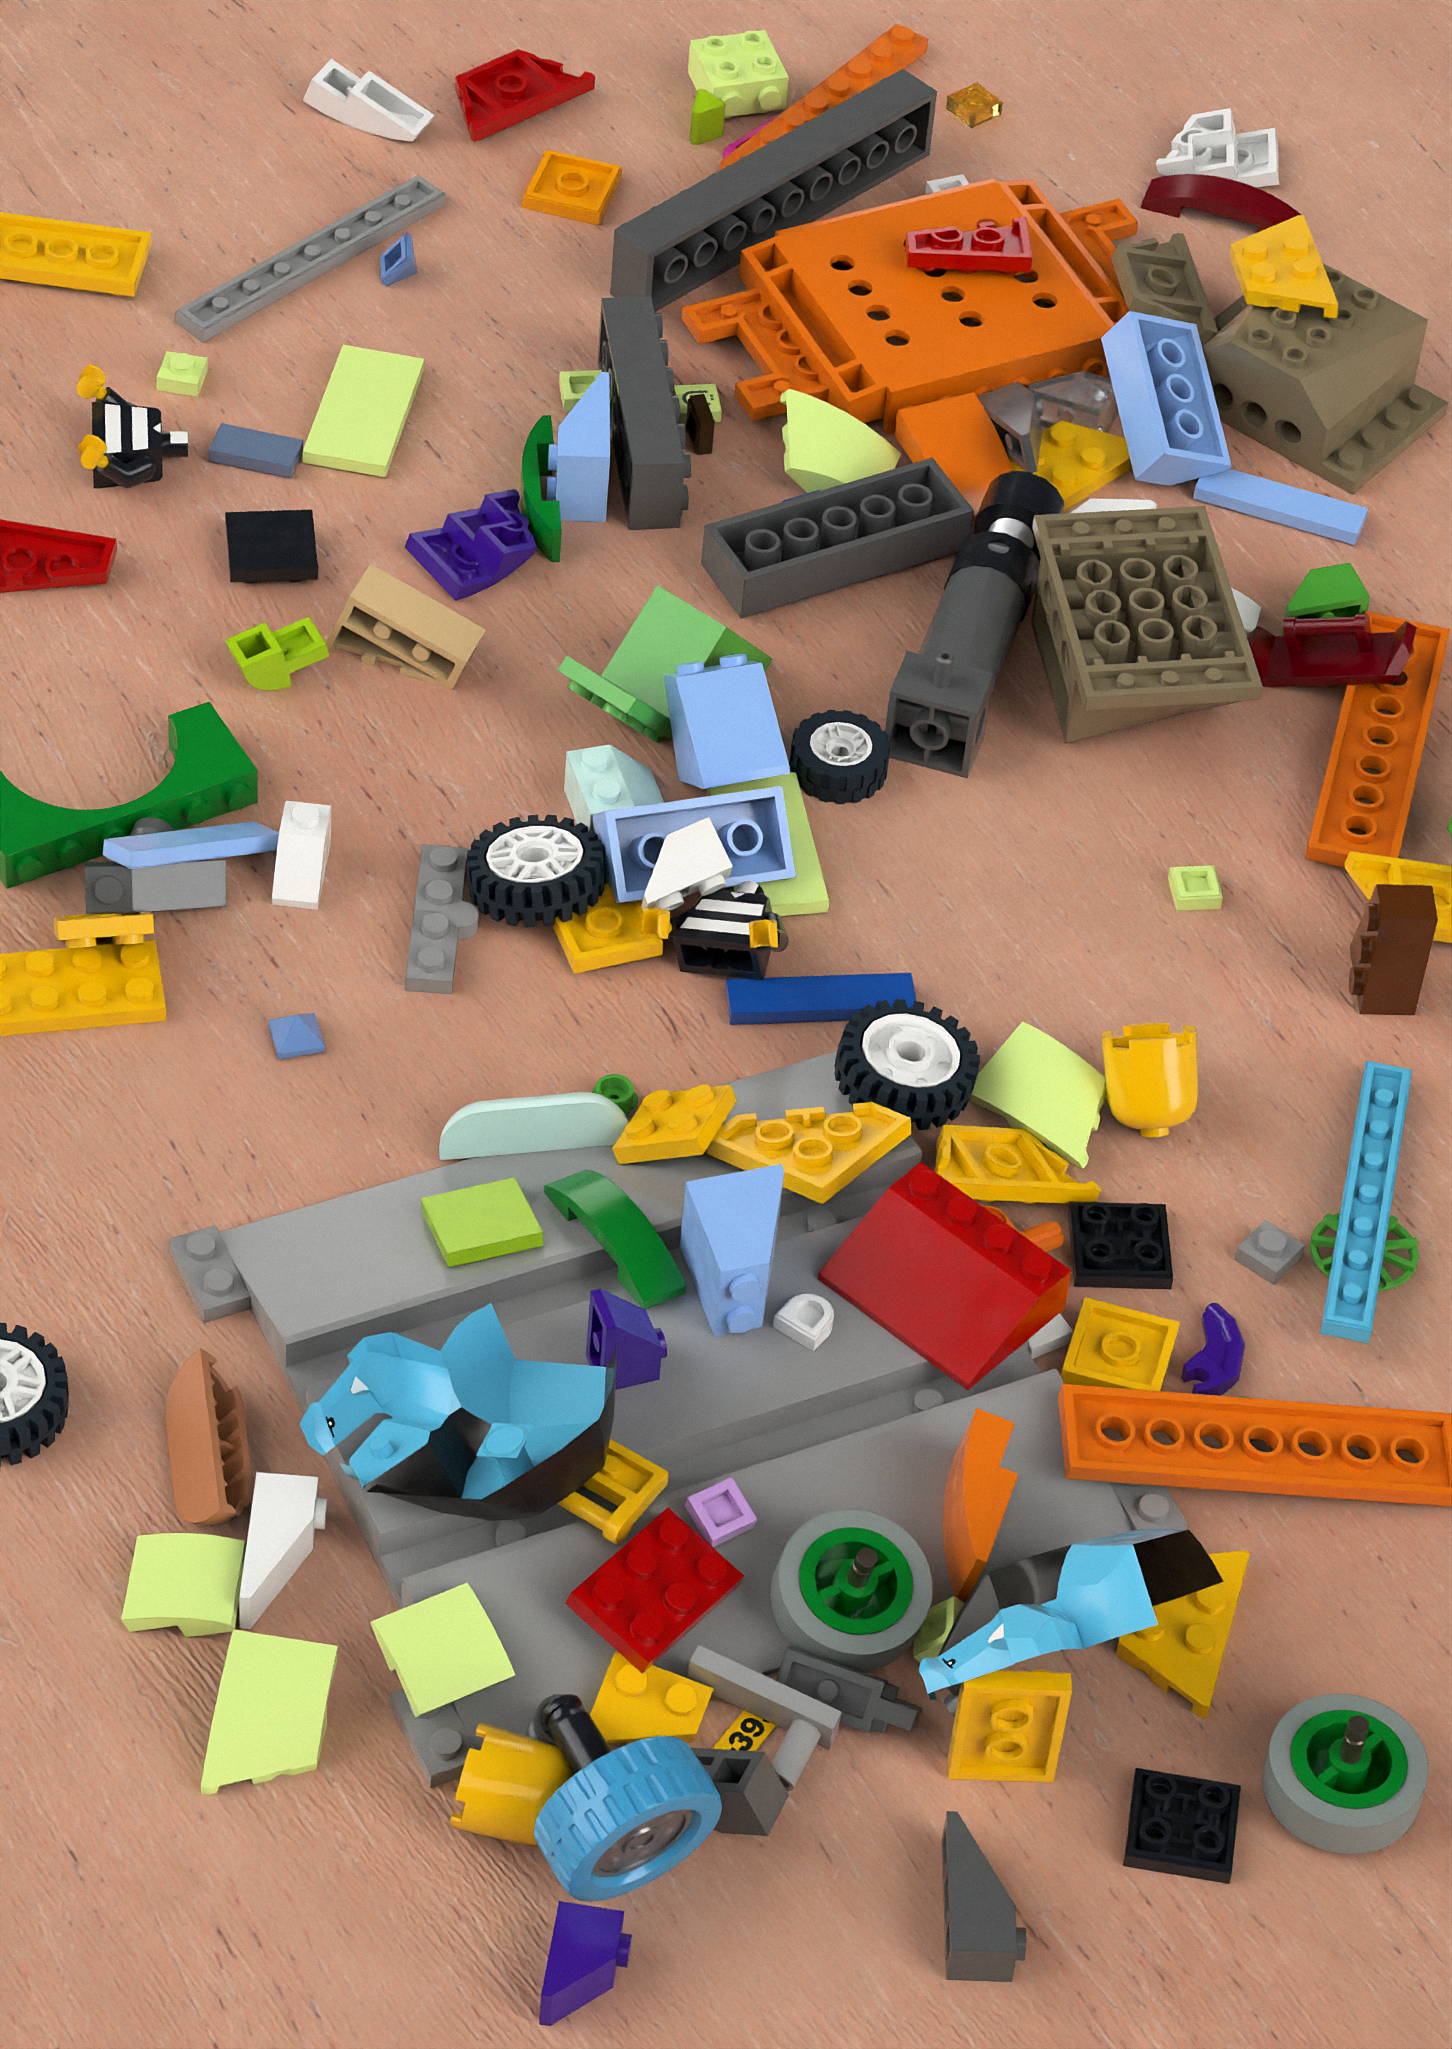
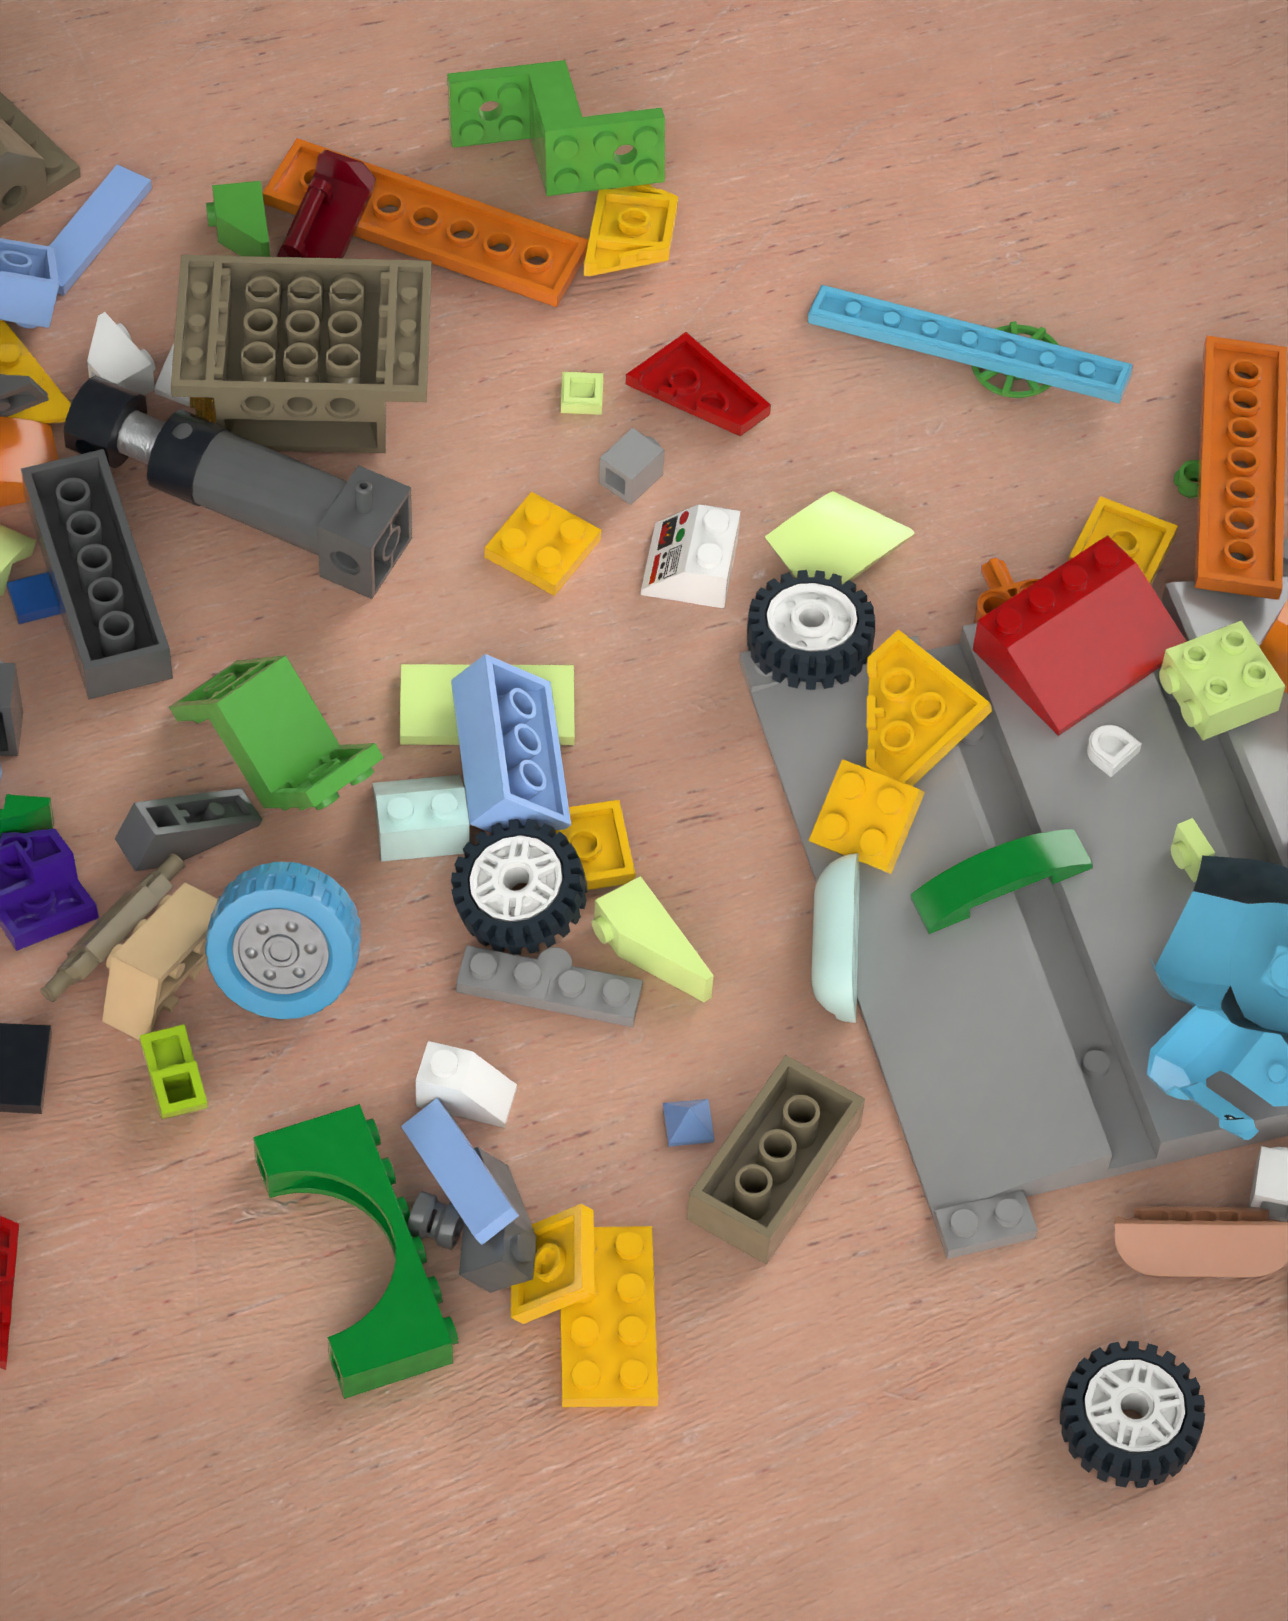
camera: 80 degrees left, 10 degrees up
lime tile [421,1177,544,1267] -> none
dark purple slope [586,1289,667,1390] -> none
bright green plate [592,1074,638,1116] -> none
white slope [641,817,733,911] -> none
black torso [641,881,789,980] -> none
light blue slope [664,654,790,789] -> none
light blue slope [680,1164,784,1336] -> none
blue tile [725,973,916,1025] -> none
black wheel [789,710,890,804] -> none
yellow wing [935,1124,1101,1204] -> none
black tile [1068,1202,1173,1290] -> none
yellow cylinder [1101,1022,1198,1137] -> none
dark purple piece [1181,1302,1245,1396] -> none
light grey plate [1235,1220,1305,1285] -> none
reddish brown wedge [1349,884,1438,1016] -> none
none -> dark tan piece [40,853,185,1002]
none -> dark grey slope [115,788,262,871]
none -> dark azure wheel [205,862,361,1019]
none -> yellow plate [484,491,602,596]
none -> yellowish green slope [592,876,714,1002]
none -> light grey brick [599,428,664,505]
none -> red wing [625,332,771,436]
none -> white slope [641,504,741,608]
none -> dark tan brick [687,1055,865,1265]
none -> yellowish green brick [1159,620,1285,740]
none -> yellowish green plate [1171,818,1215,882]

